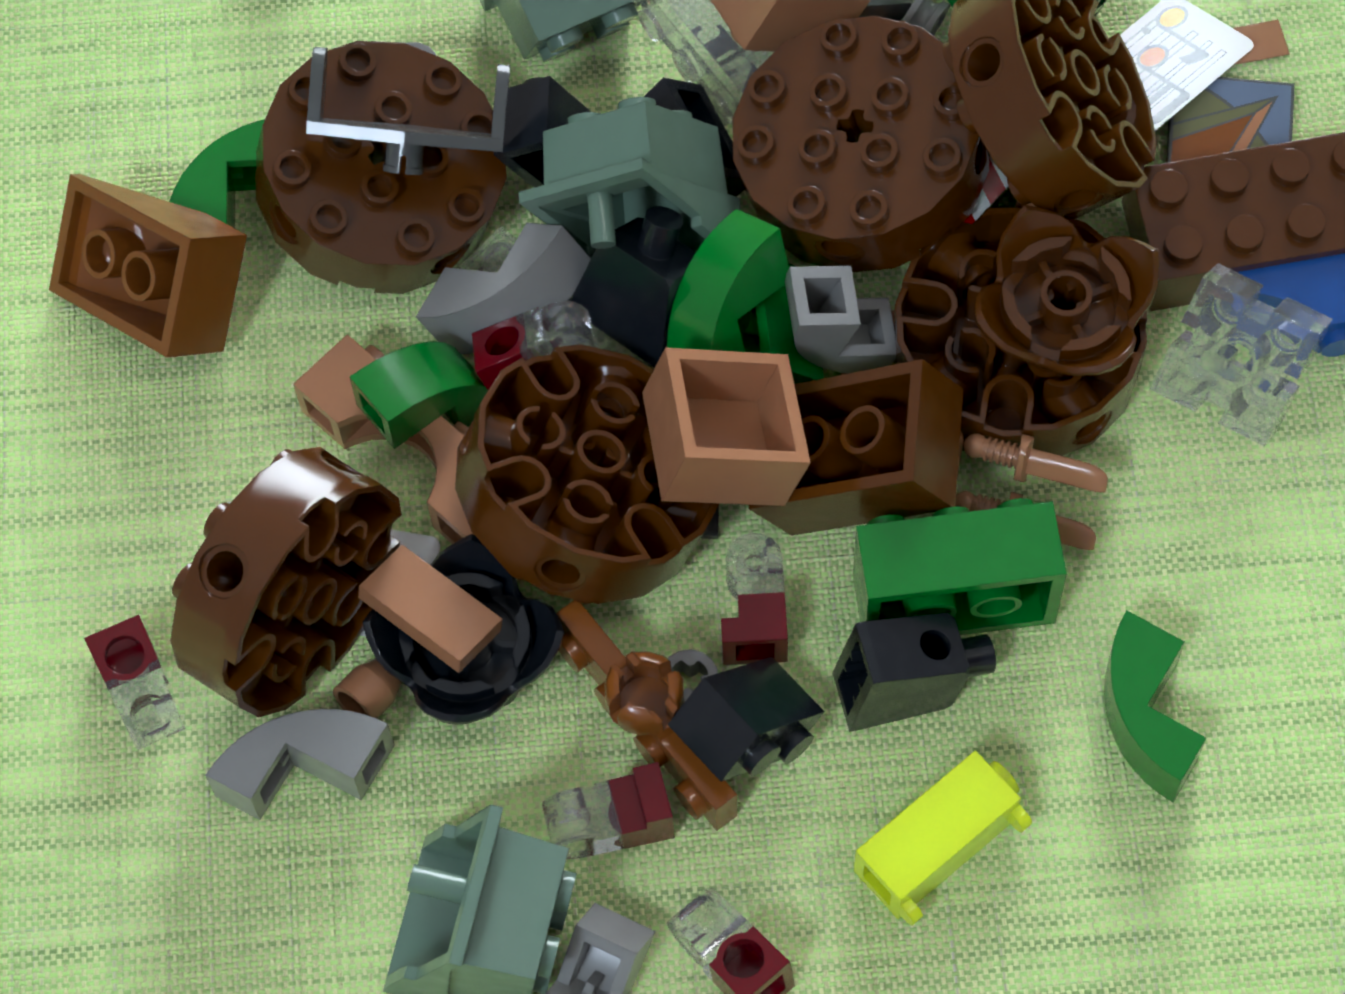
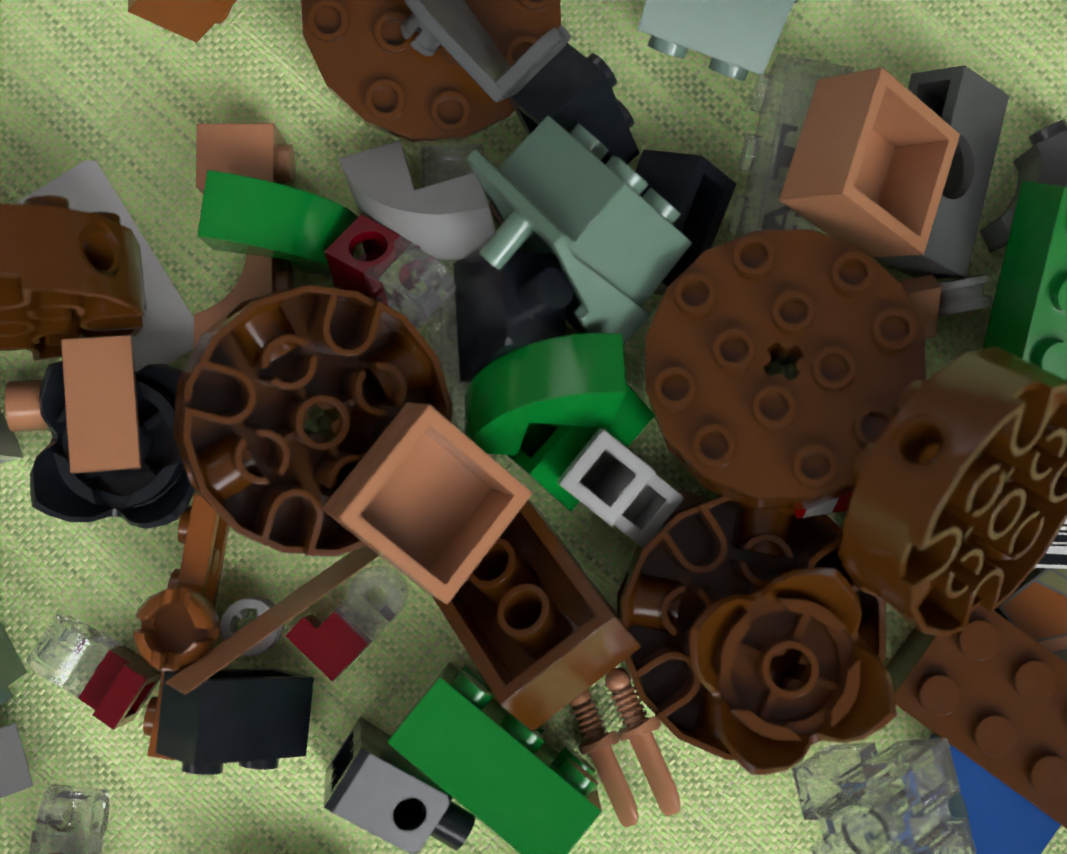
camera: 45 degrees right, 20 degrees up
none -> nougat sticker [165,546,379,694]

